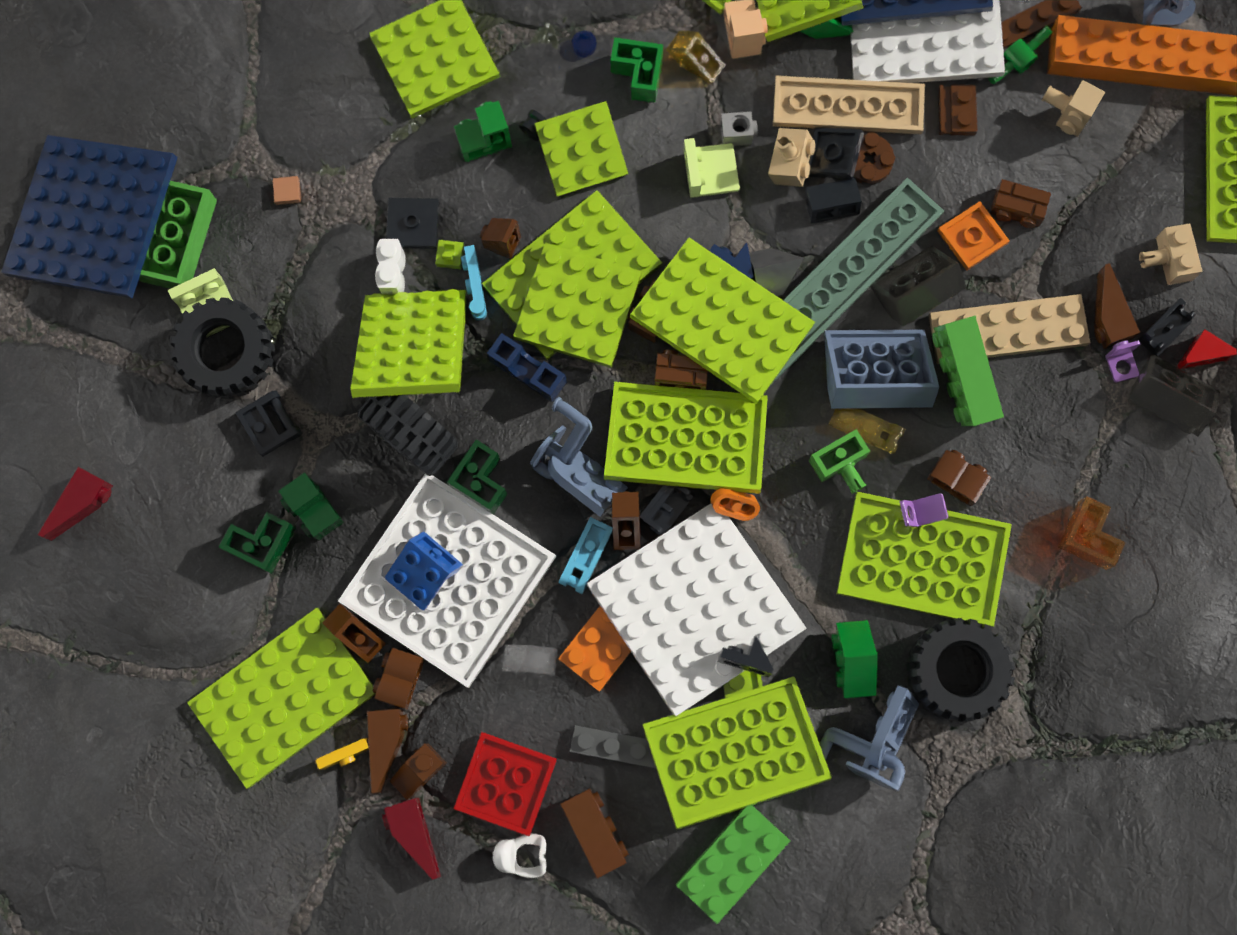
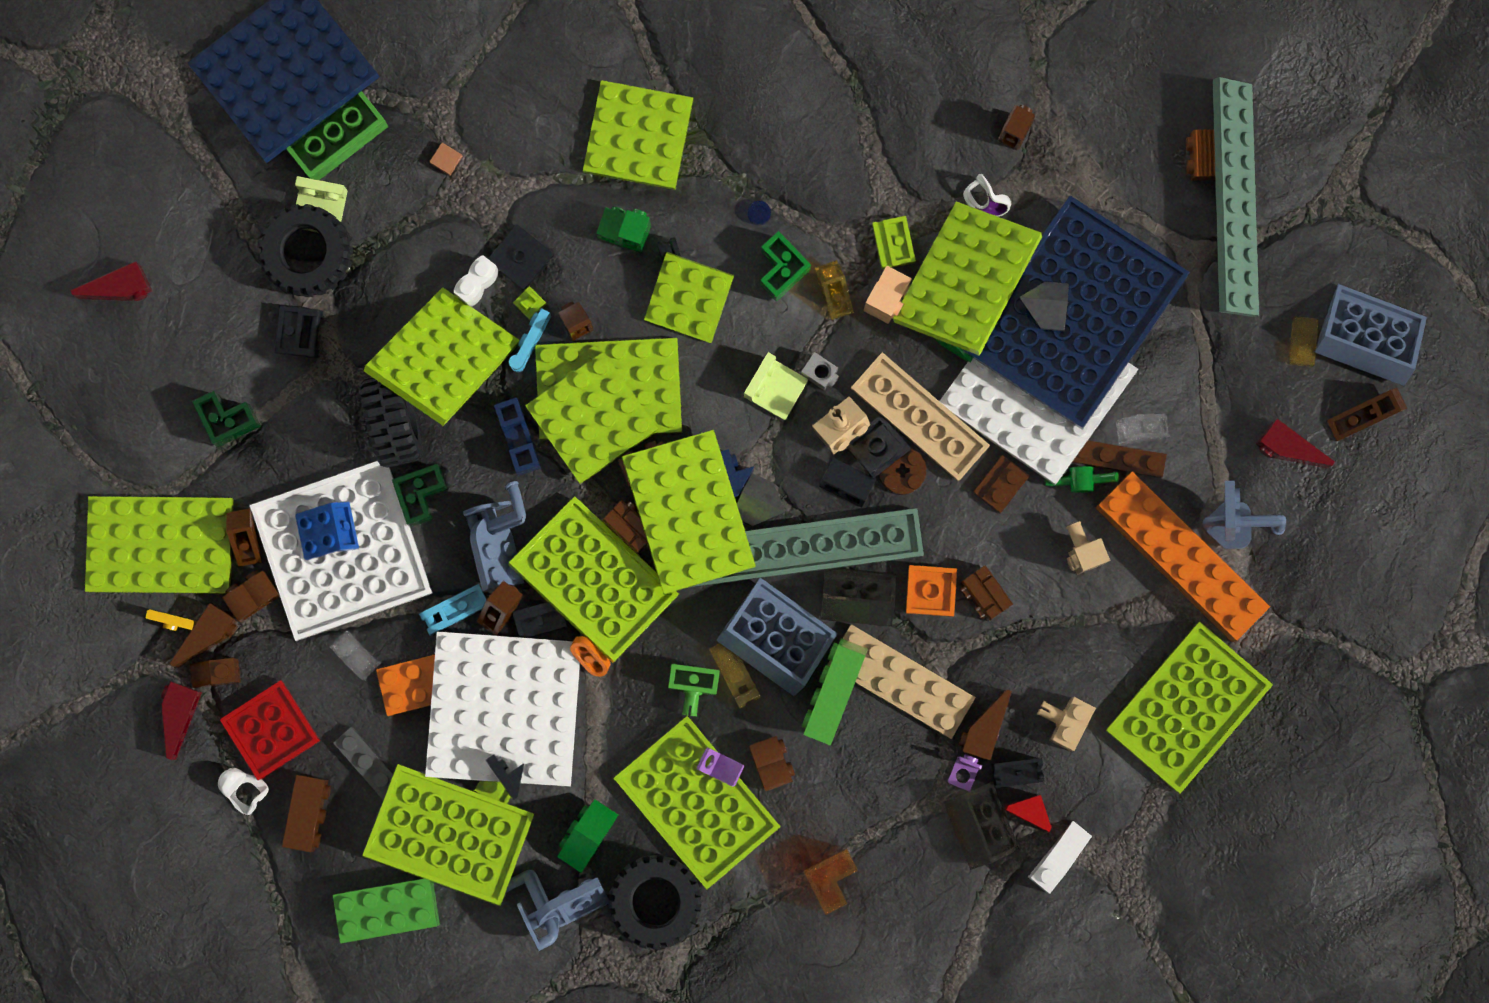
camera: 30 degrees right, 5 degrees up
dark green brick [279,472,344,541] -> none

